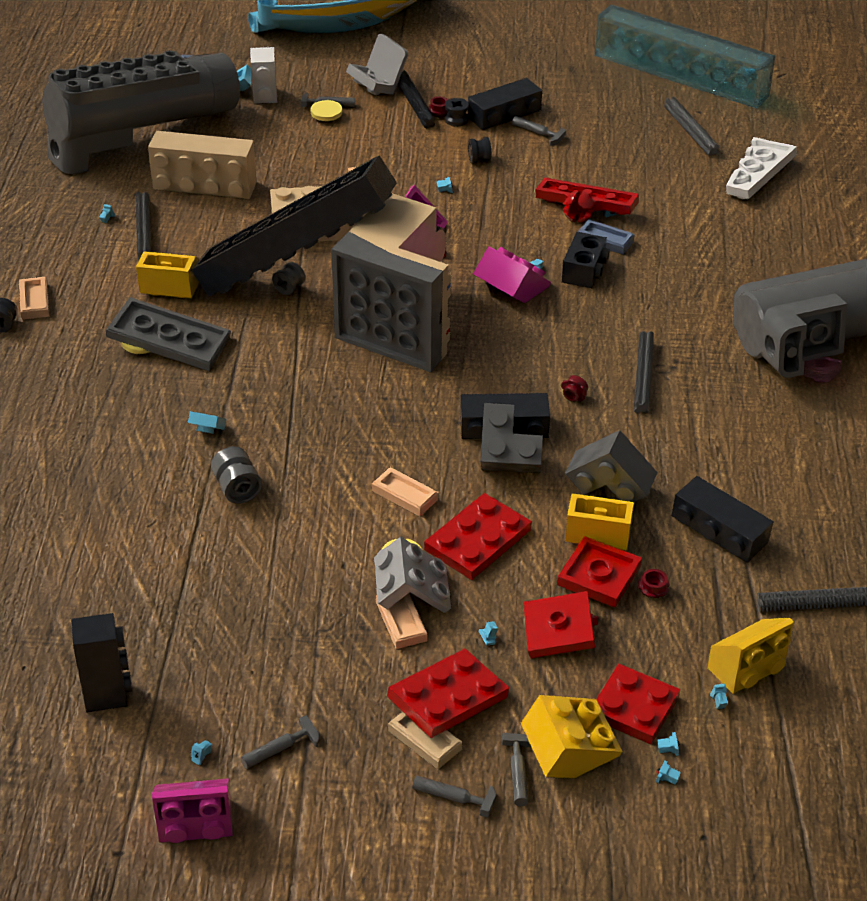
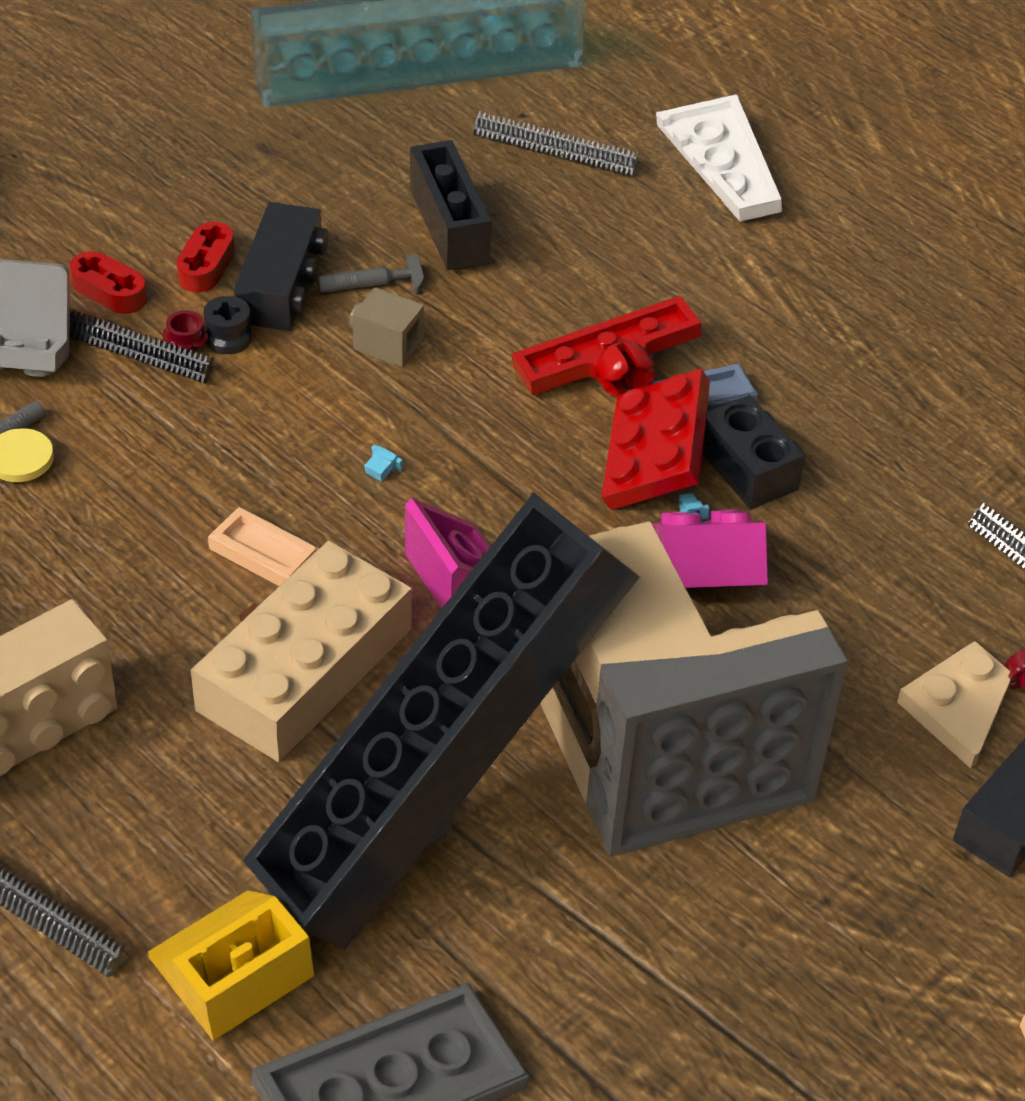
camera: 50 degrees left, 5 degrees up
black wheel [468,137,492,163] -> none
none -> red beam [69,251,147,314]
none -> red beam [176,221,235,293]
none -> dark tan brick [349,287,424,367]
none -> black brick [410,140,491,271]
none -> red plate [601,368,710,510]
none -> tan wing [897,641,1011,768]

